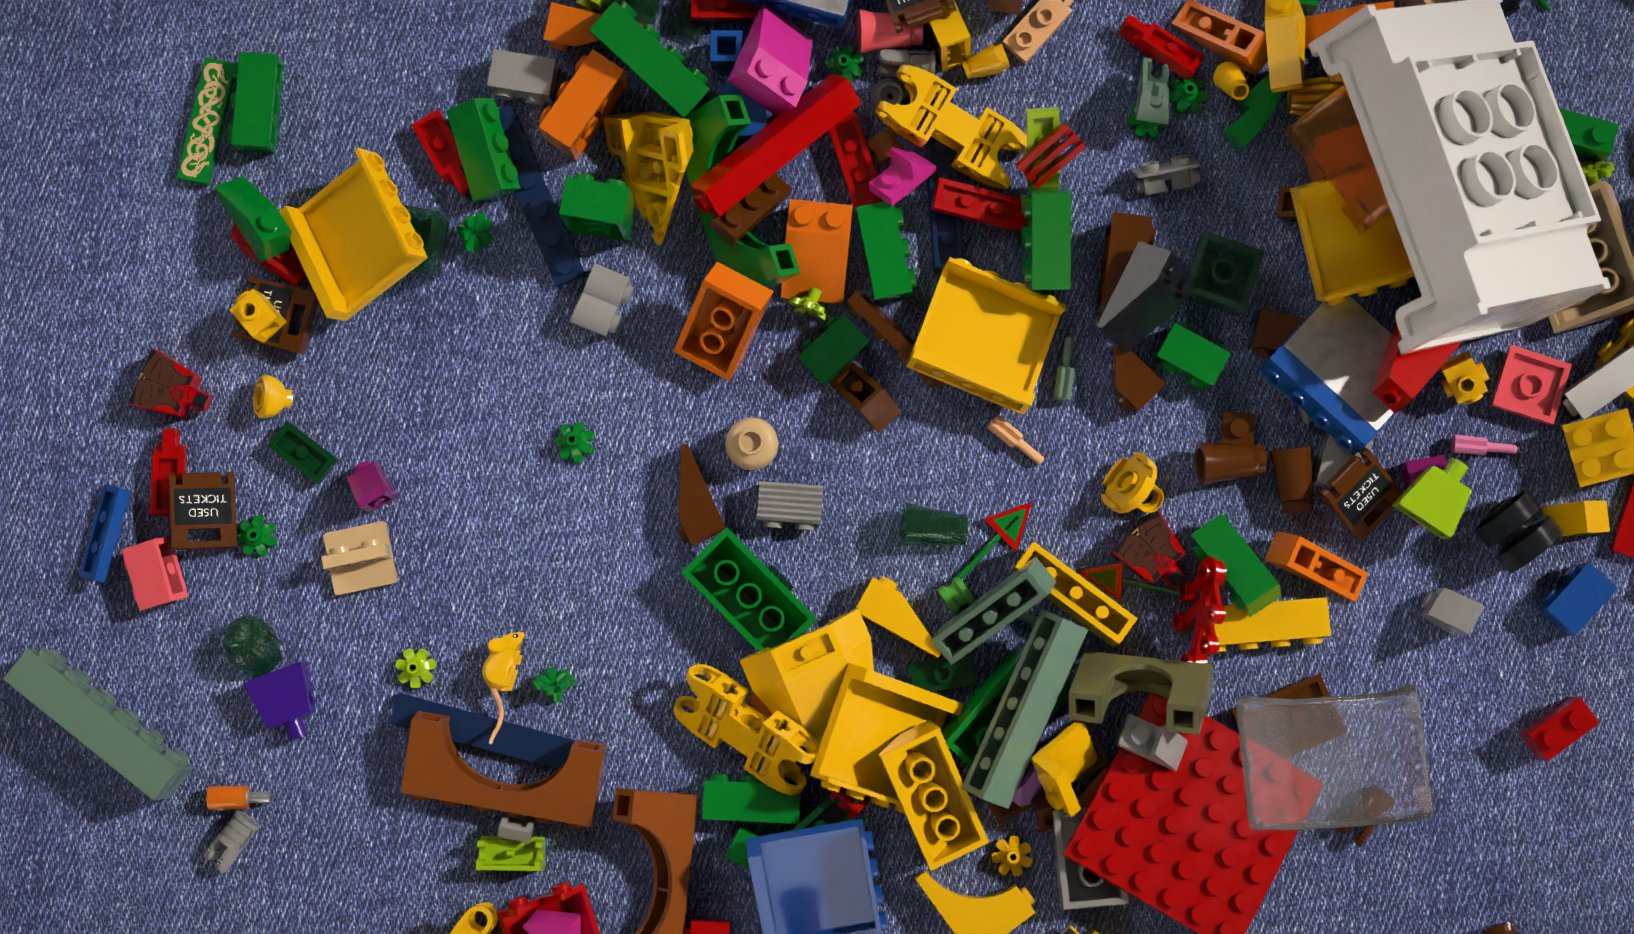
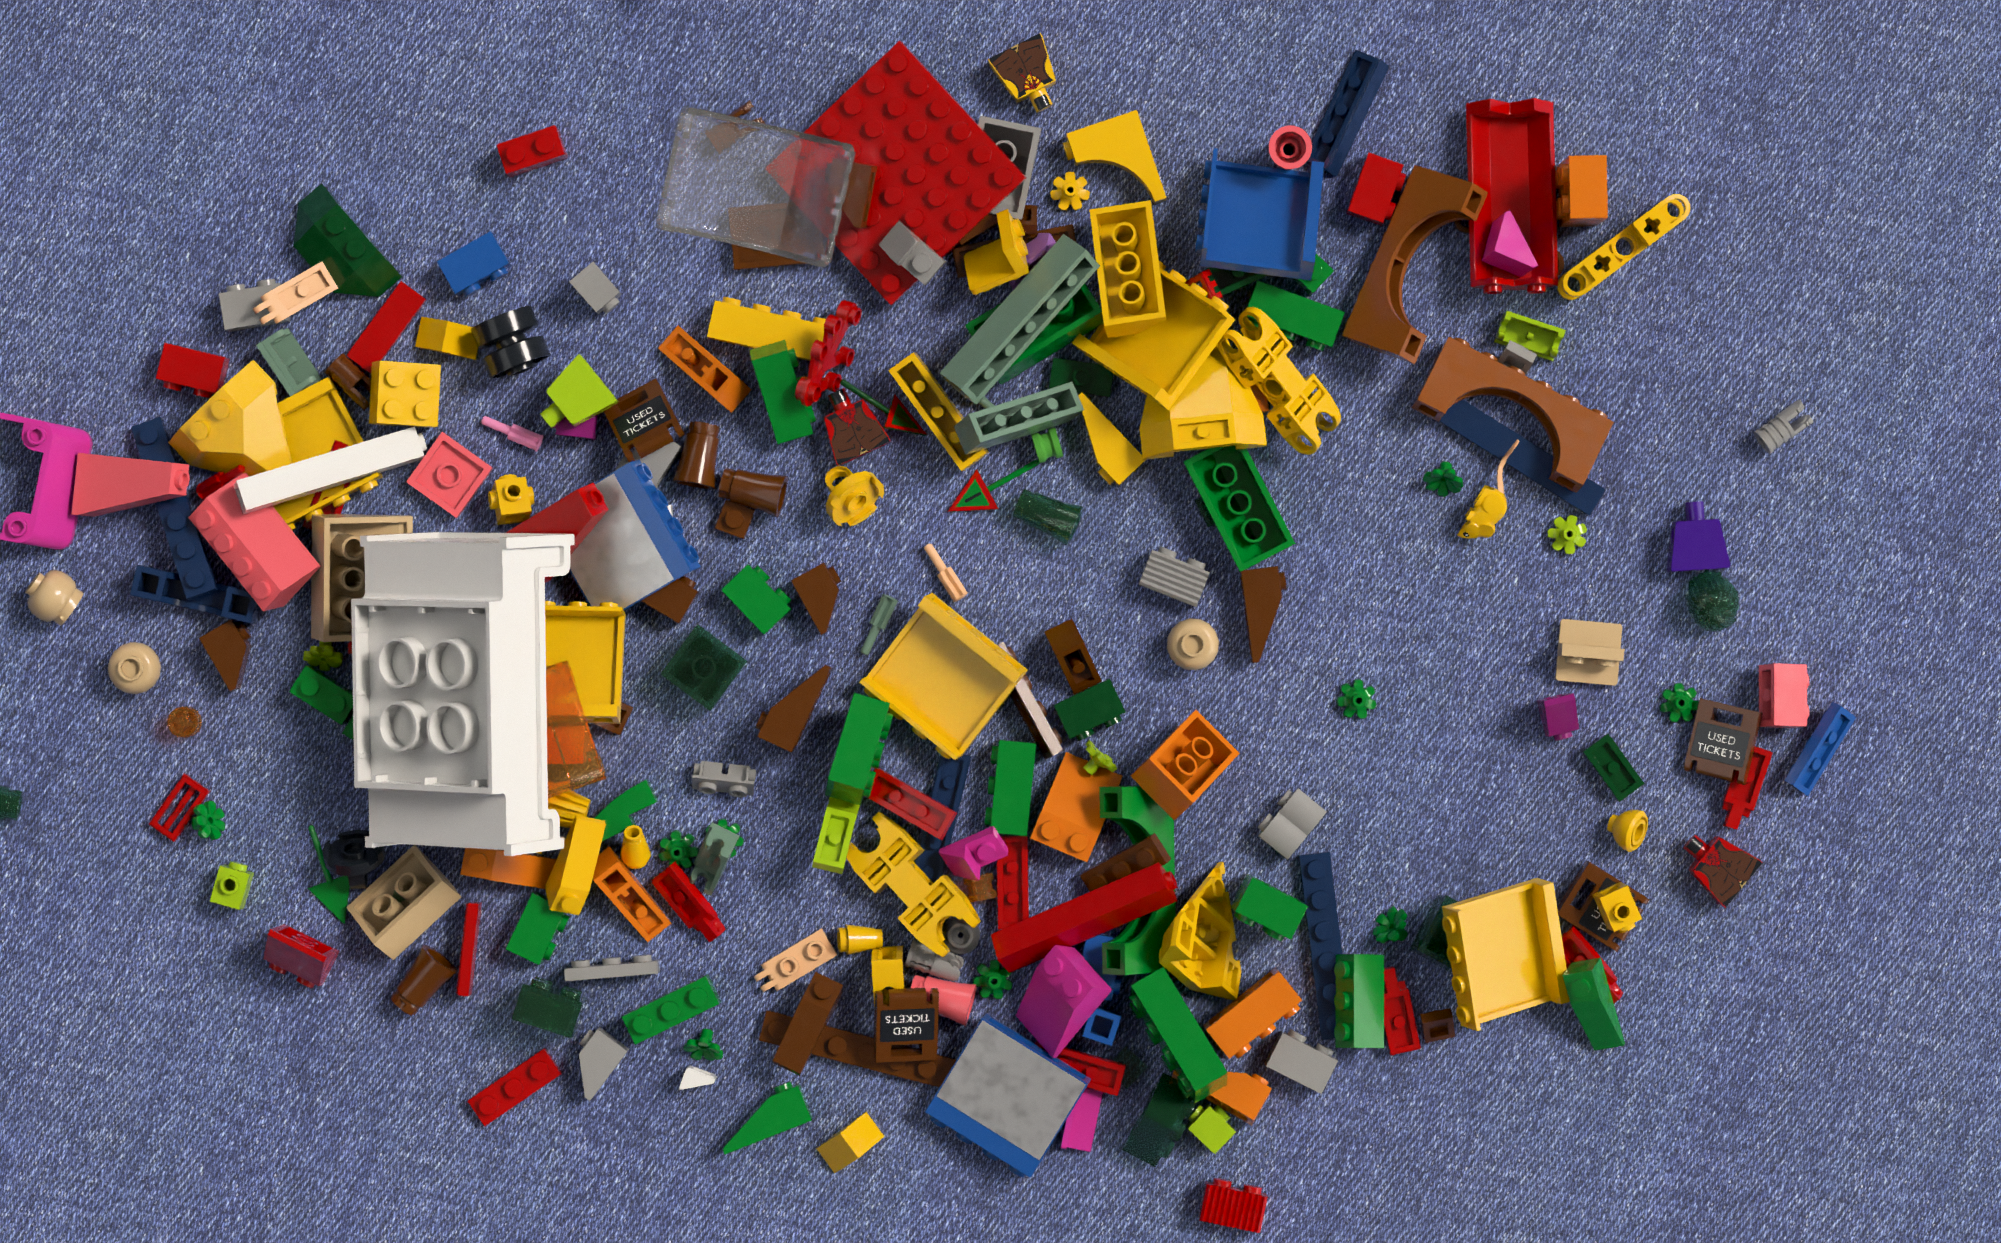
camera: 170 degrees left, 5 degrees up
sand green brick [3,648,194,800] -> none
green tile [177,57,235,186] -> none
orange piece [206,785,271,811] -> none
green brick [228,52,284,154] -> none
red tile [1015,122,1086,189] -> none
olive arch [1069,651,1213,735] -> none
black slope [1097,241,1195,354] -> none
none -> reddish brown slope [827,159,877,228]
none -> reddish brown plate [1420,1008,1455,1043]

